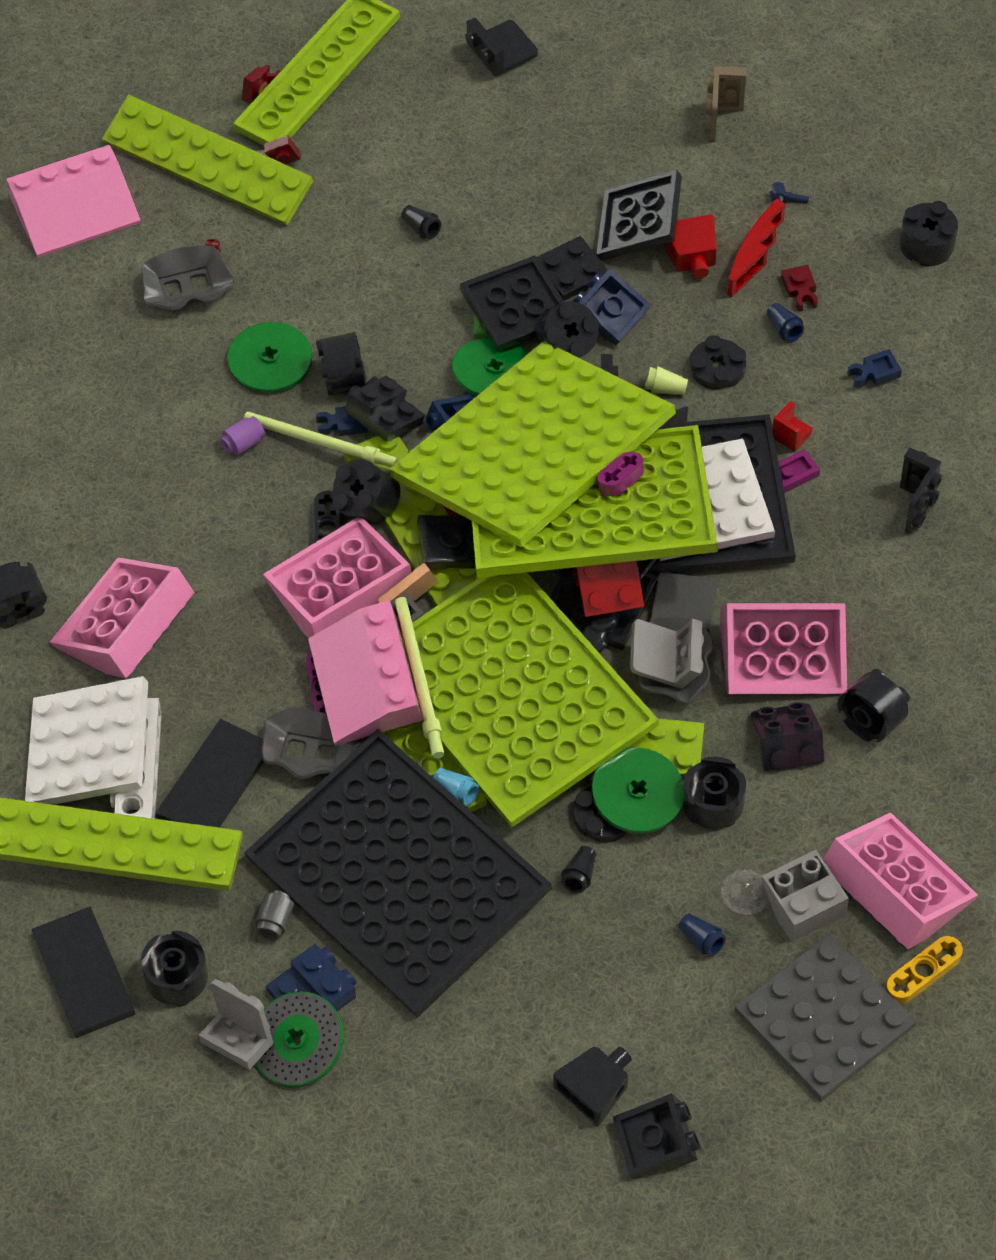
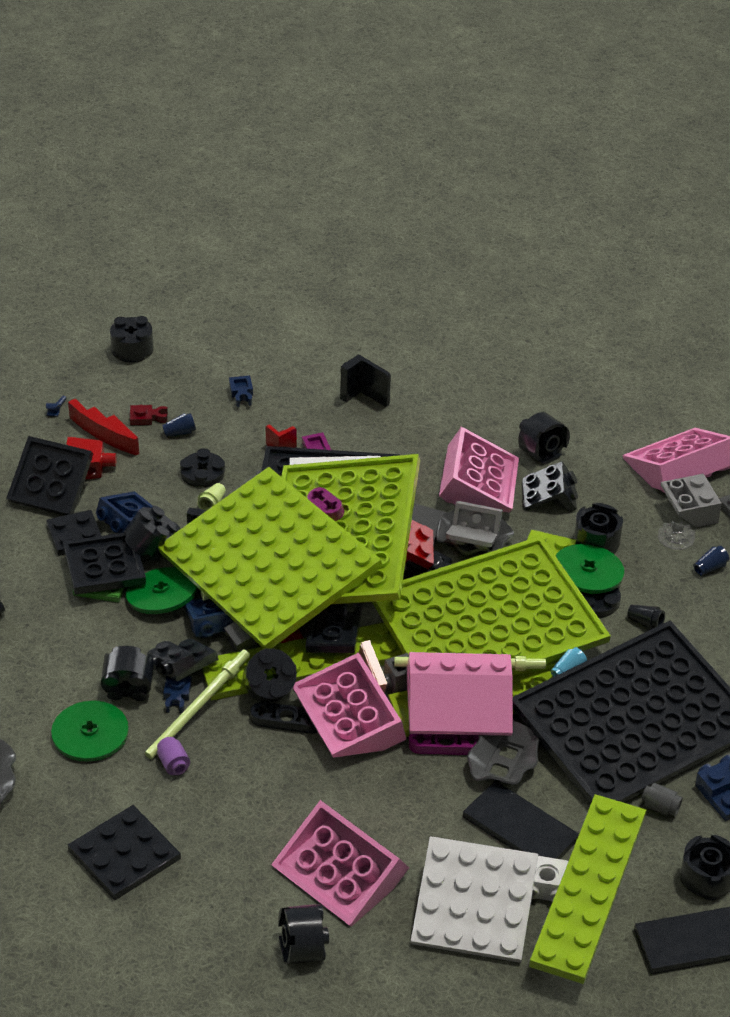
camera: 80 degrees left, 15 degrees down
none -> black plate [67,805,181,900]

